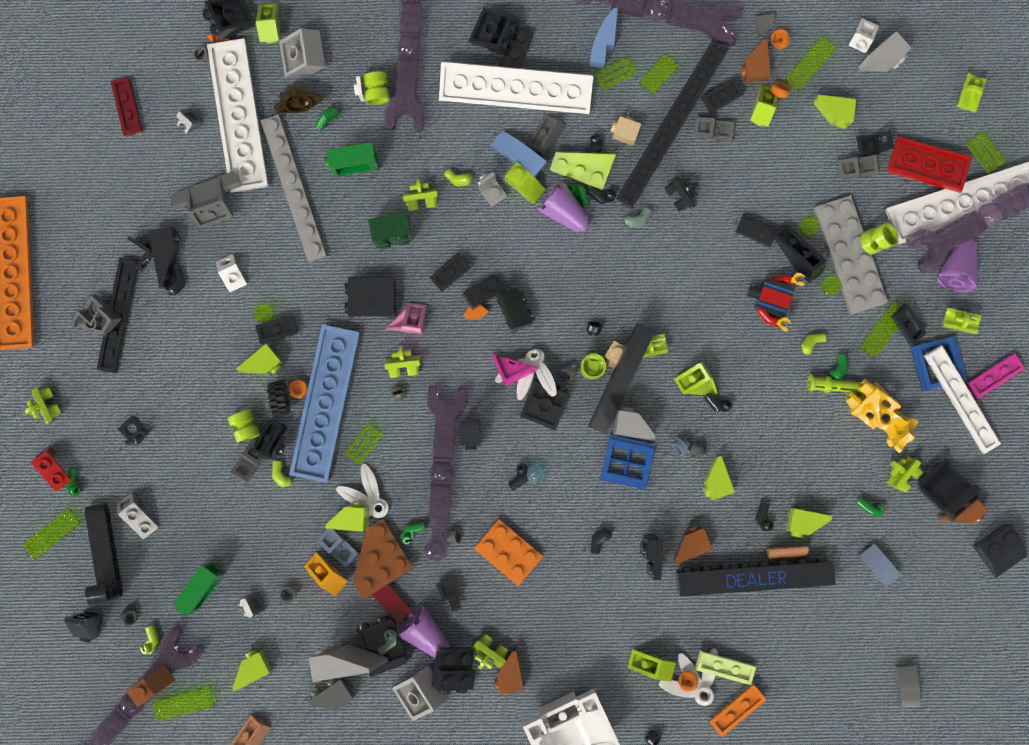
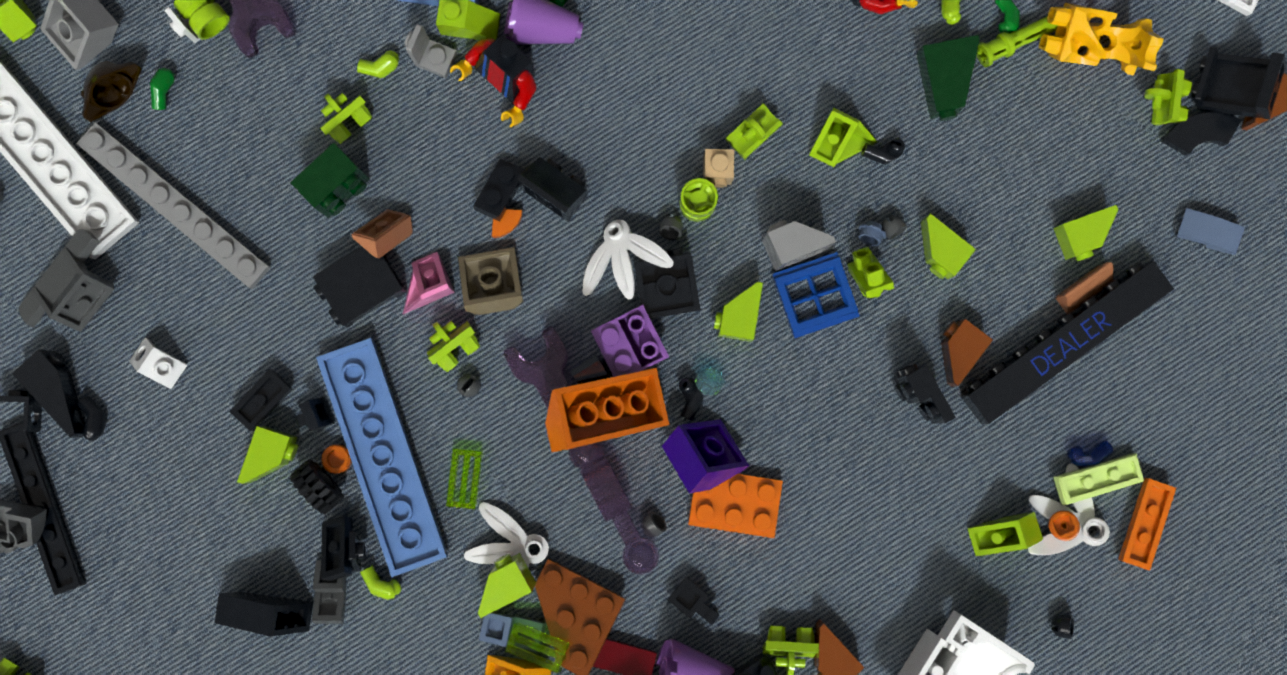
camera: 35 degrees left, 0 degrees up
black bracket [118,416,148,446] -> none
lime wheel [227,409,261,444] -> none
clear neon green tile [254,304,274,323] -> none
green window [324,142,379,177] -> none
green arm [401,521,426,545] -> none
black plate [430,253,471,292] -> none
dark pink tile [492,354,537,386] -> none
black hinge [586,321,603,337] -> none
black tile [588,322,655,434] -> none
black arm [590,528,612,554] -> none
black arm [755,502,774,531] -> none
green arm [856,497,886,517] -> none
none -> black slope [214,592,313,637]
none -> black tile [294,397,335,431]
none -> nougat slope [352,209,413,258]
none -> torso [450,35,536,128]
none -> dark tan slope [458,247,523,315]
none -> clear neon green tile [505,622,570,673]
none -> orange slope [545,368,670,452]
none -> medium lavender slope [591,305,669,377]
none -> dark purple slope [662,419,749,494]
none -> lime slope [714,282,763,342]
none -> lime hips [847,247,894,298]
none -> dark green slope [916,35,980,121]
none -> clear blue arm [1067,441,1113,466]
none -> black tile [1161,112,1242,156]

